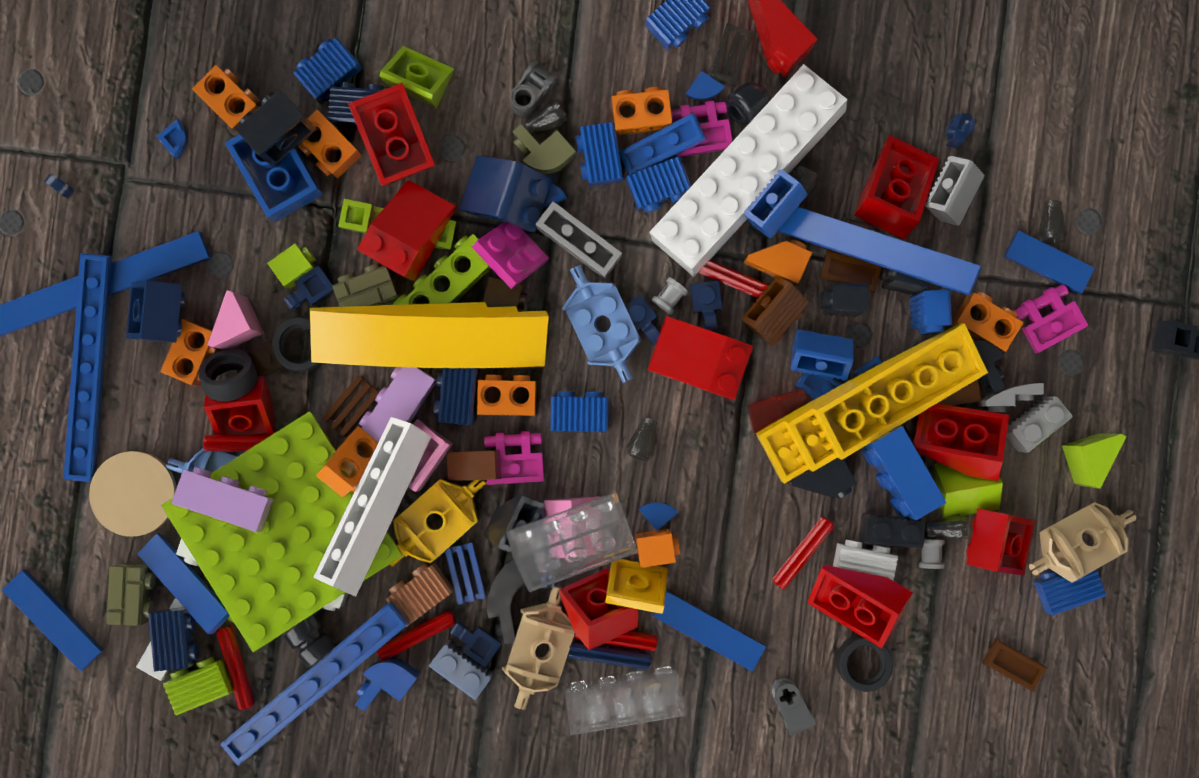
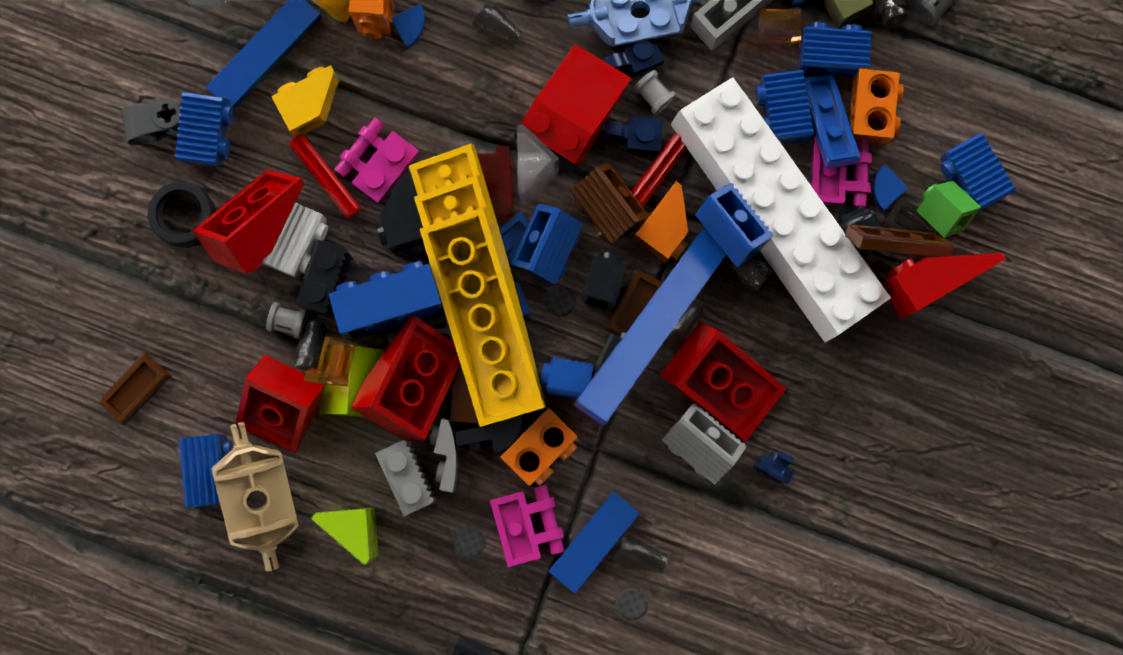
camera: 105 degrees right, 5 degrees down
none -> blue brick [175,92,234,166]
none -> yellow slope [271,65,339,137]
none -> clear orange tile [304,336,356,386]
none -> dark pink plate [334,118,420,205]
none -> clear slope [517,125,559,207]
none -> clear orange tile [758,7,802,47]
none -> reddish brown tile [845,224,954,257]
none -> bright green brick [917,180,981,238]

